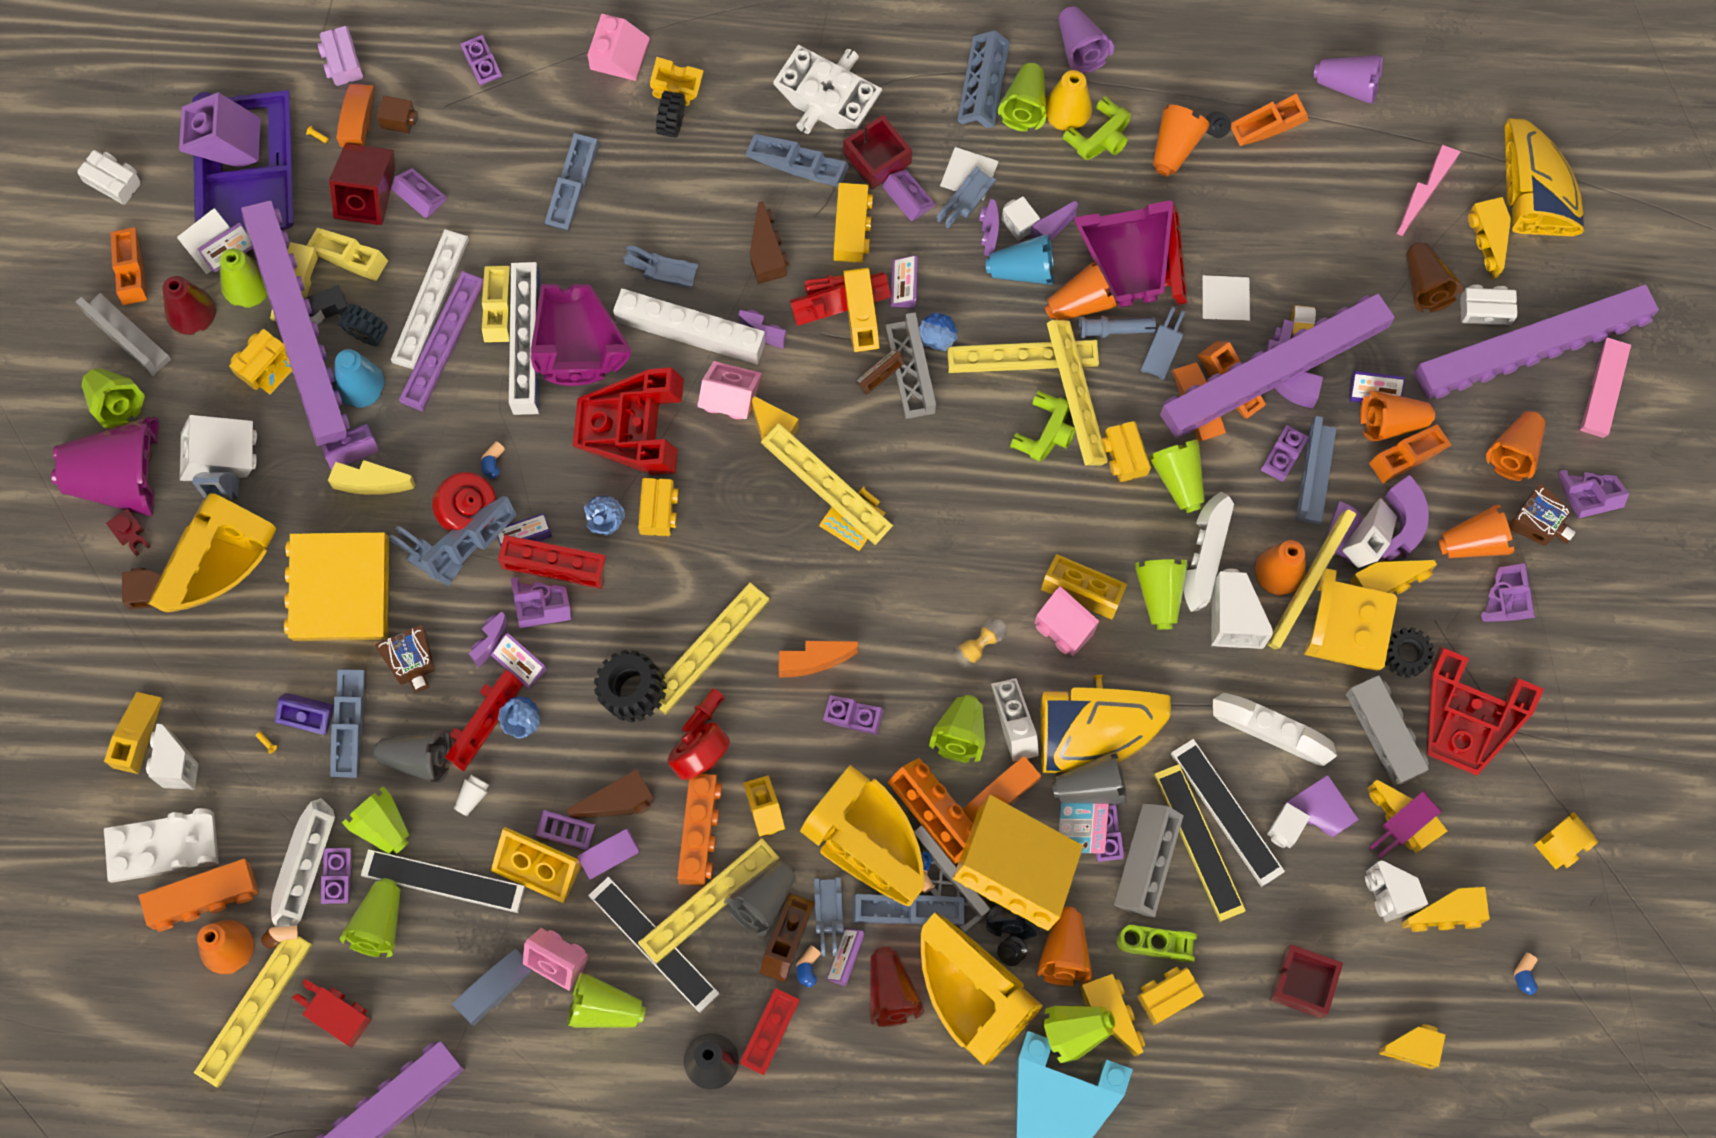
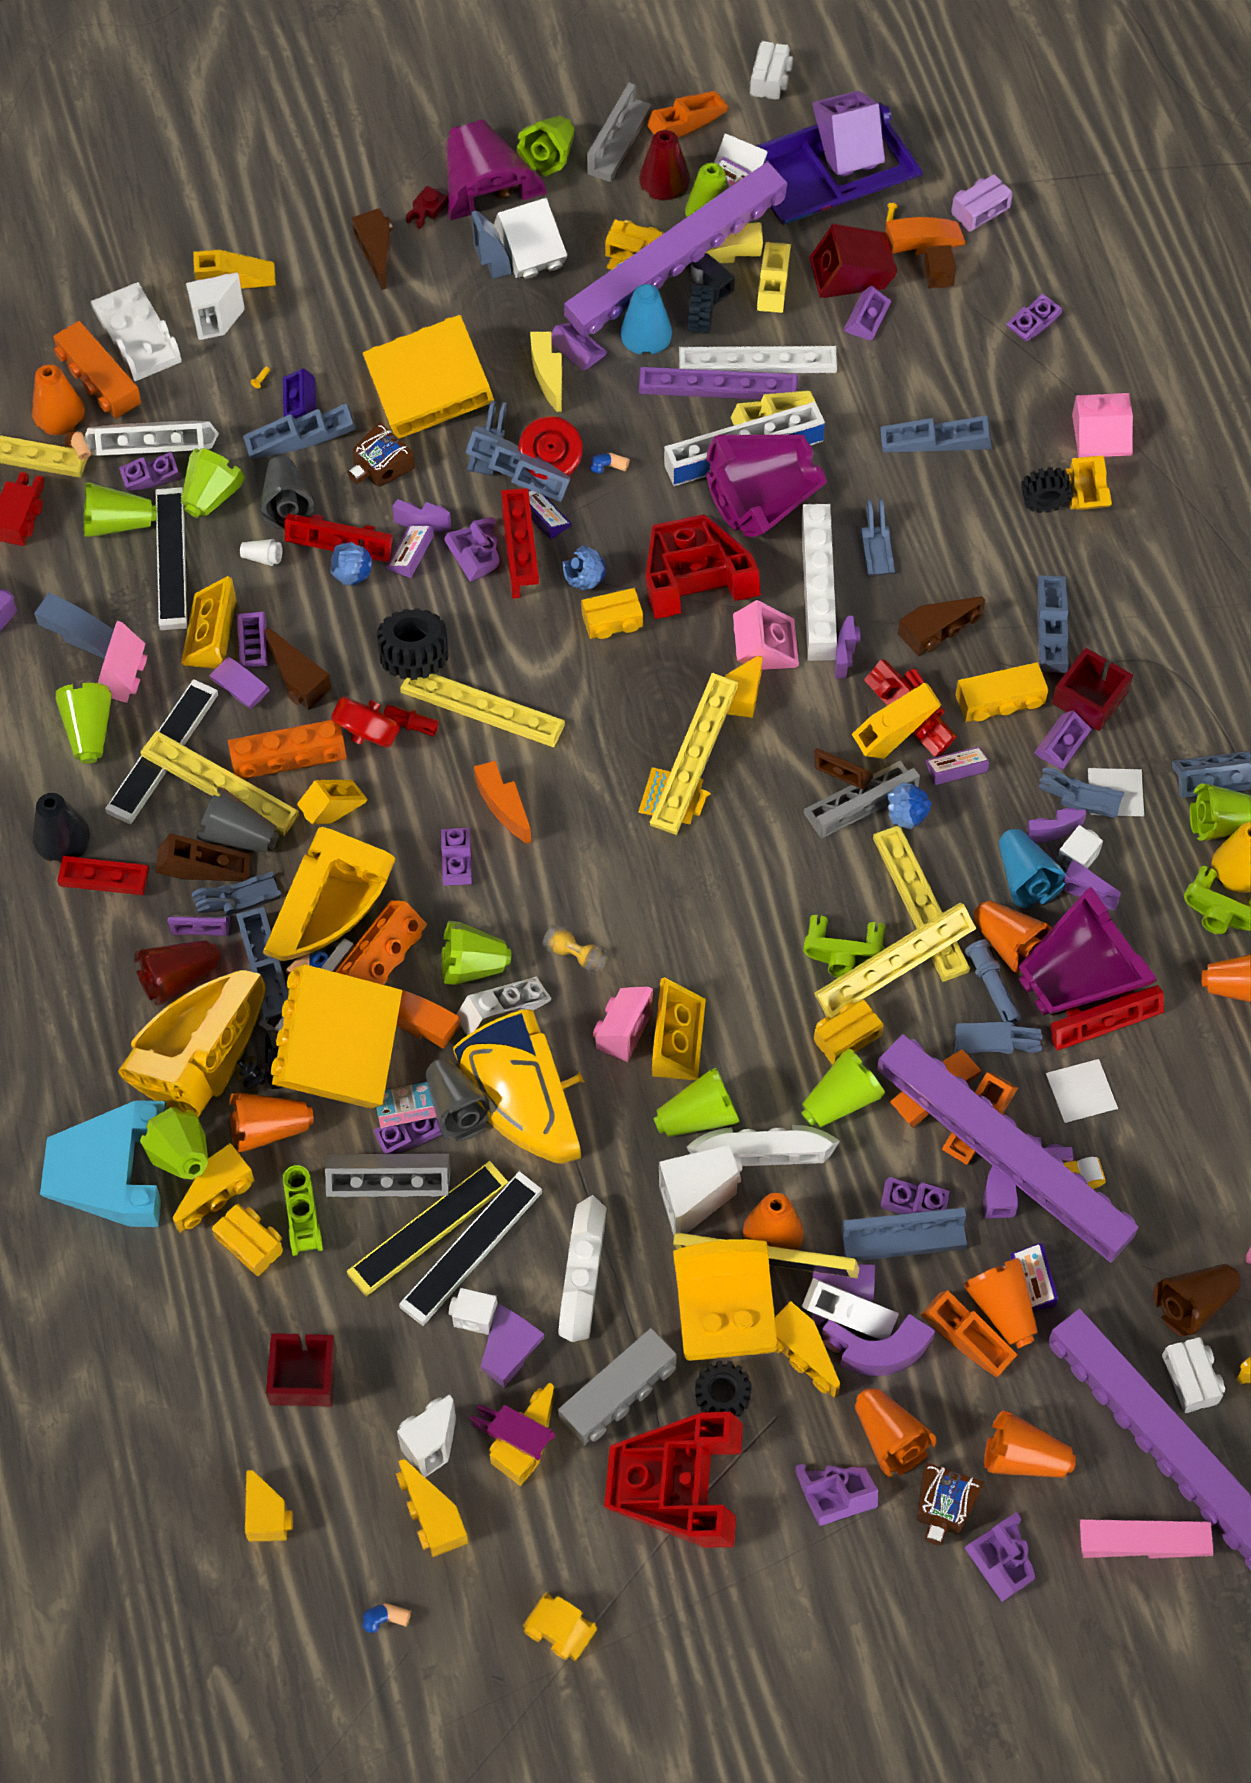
camera: 75 degrees right, 10 degrees down
yellow panel [148,493,277,612] -> none
white slope [773,45,882,134] -> none
arm [796,945,821,987] -> none

